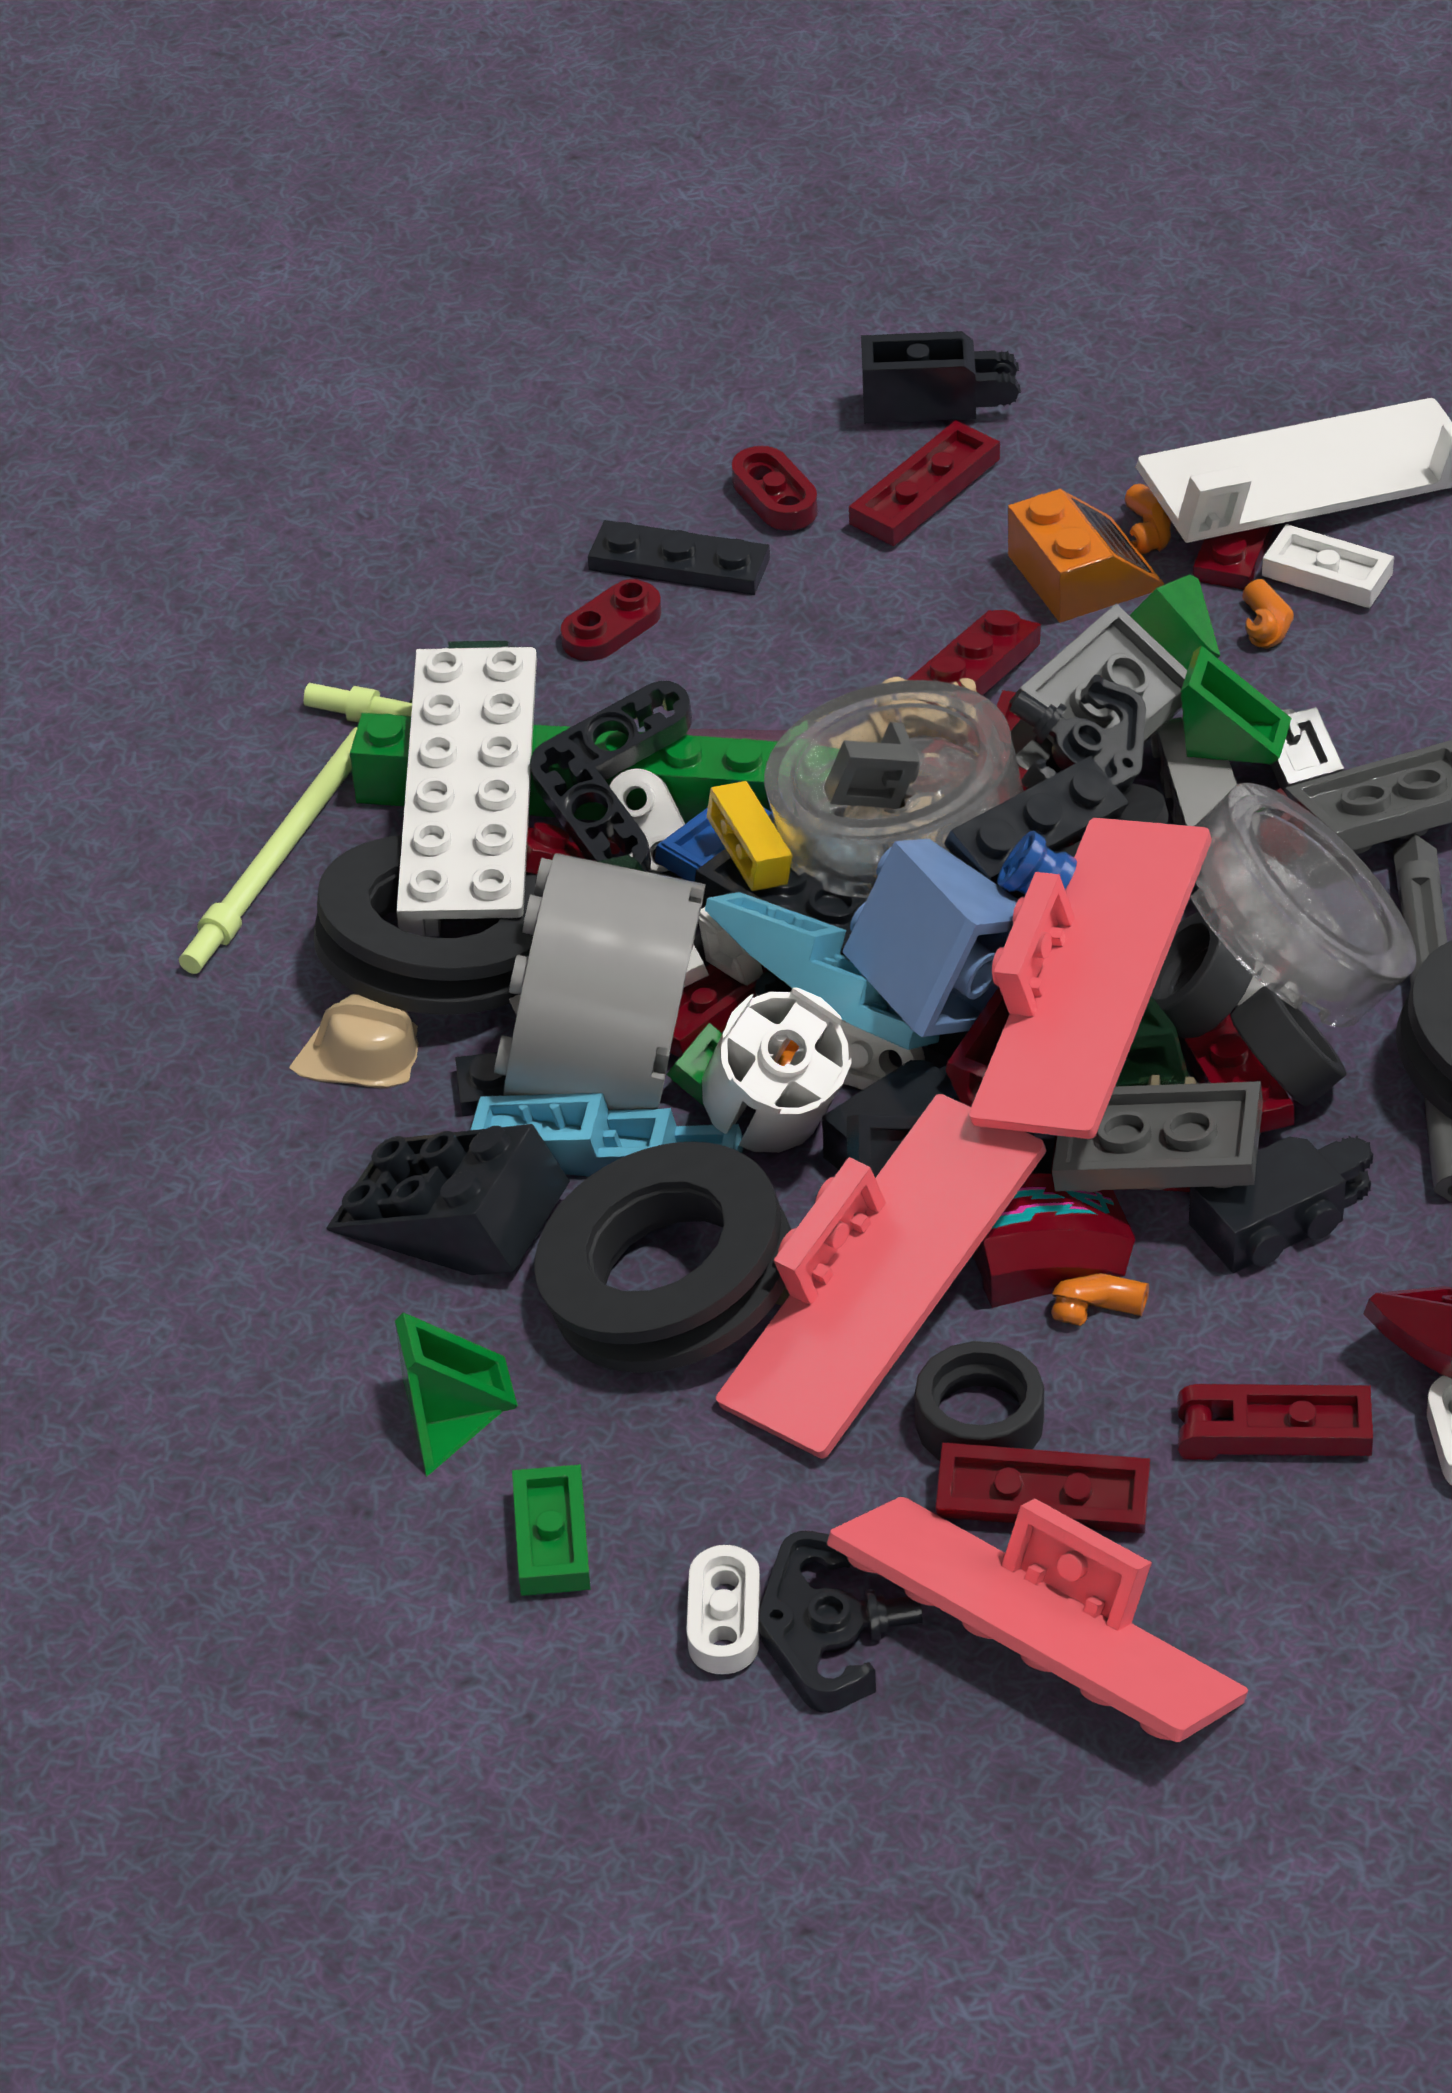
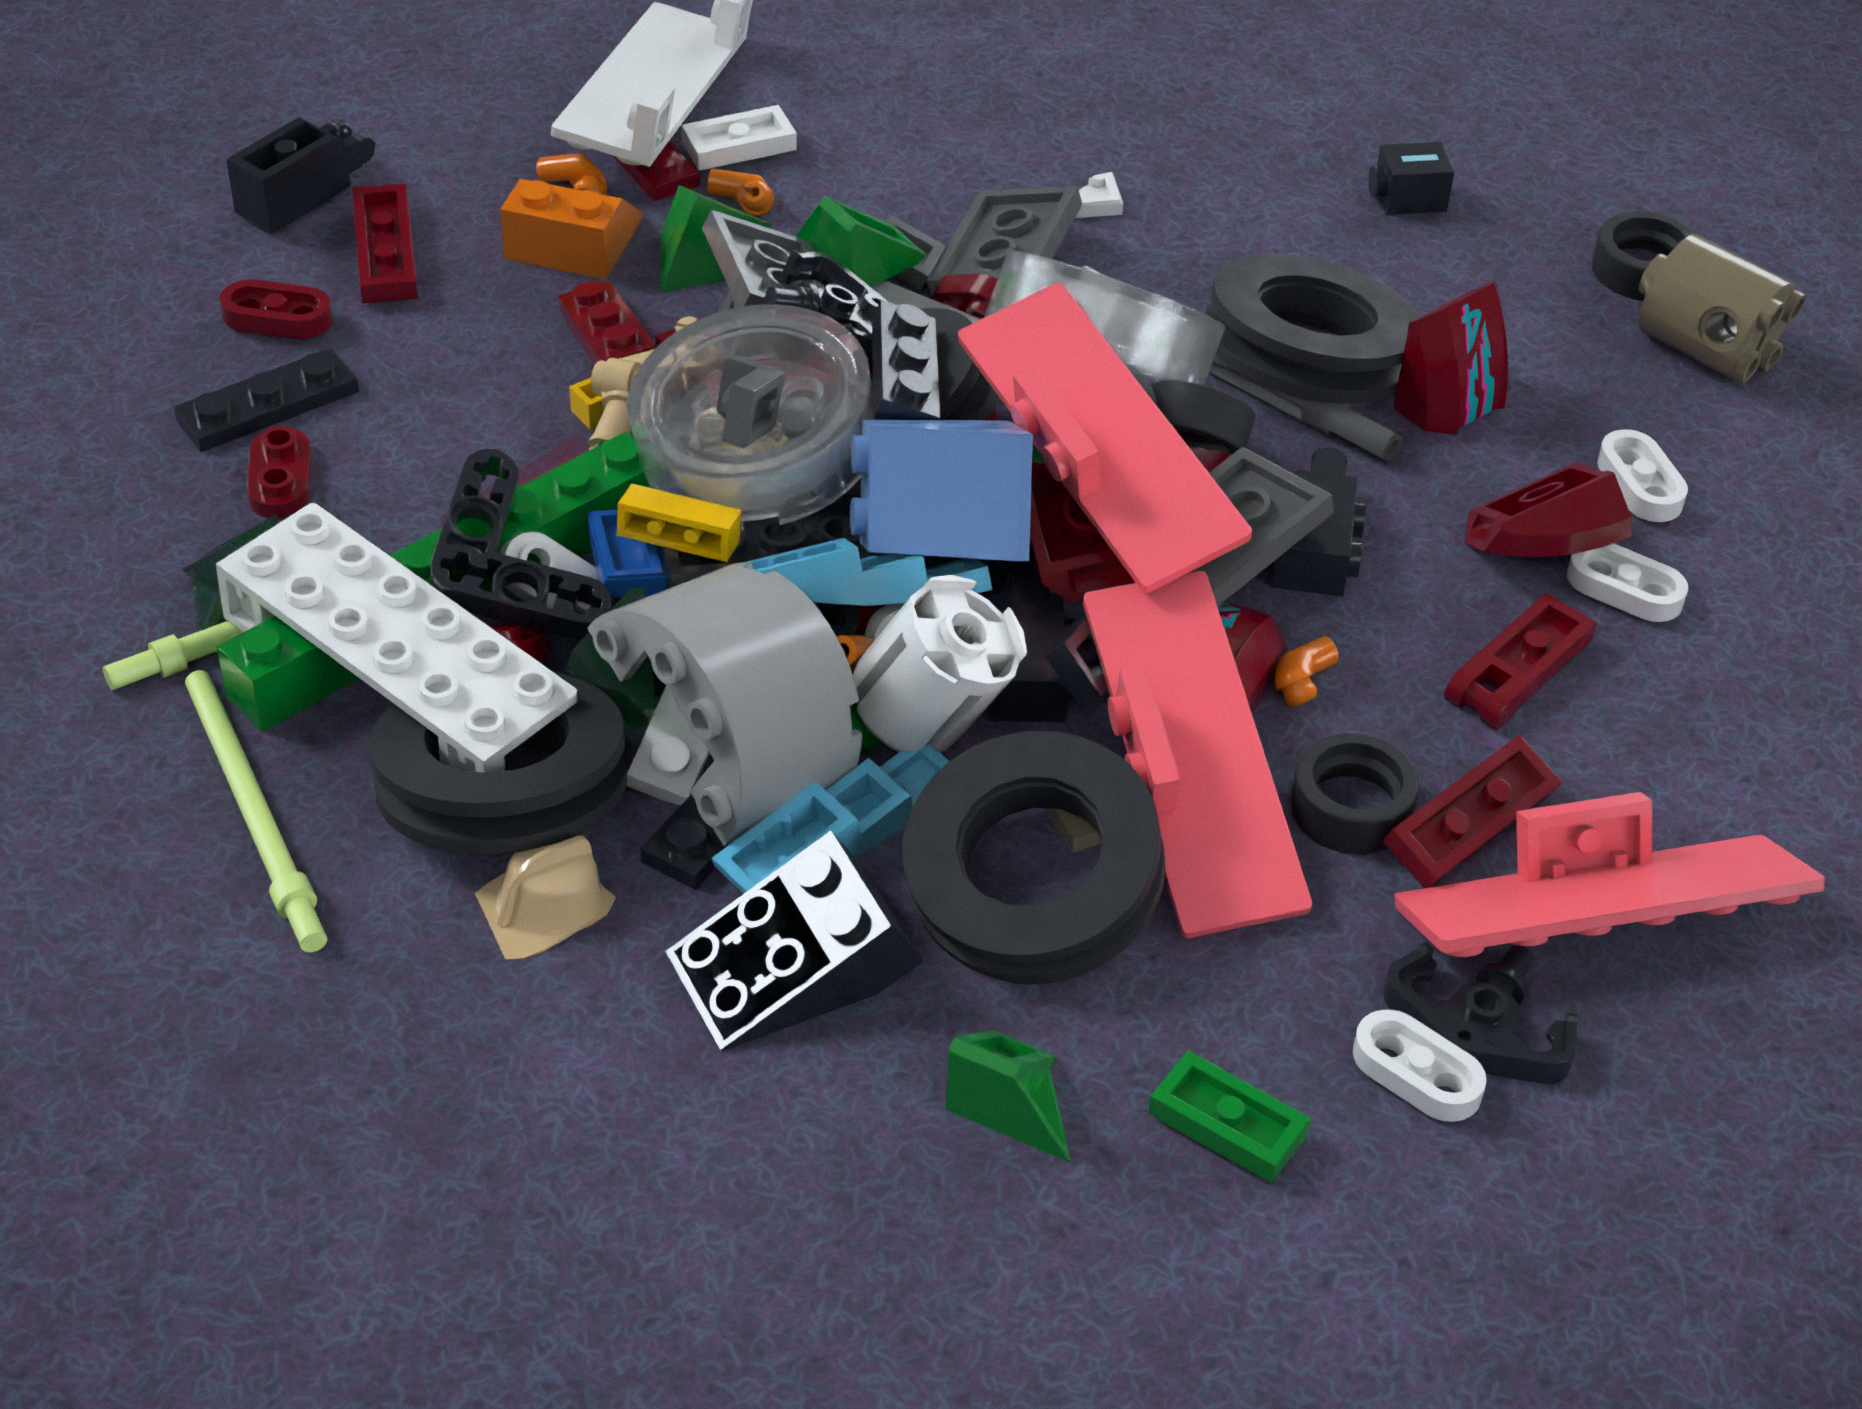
camera: 55 degrees left, 0 degrees up
blue wheel [997,831,1077,895] -> none

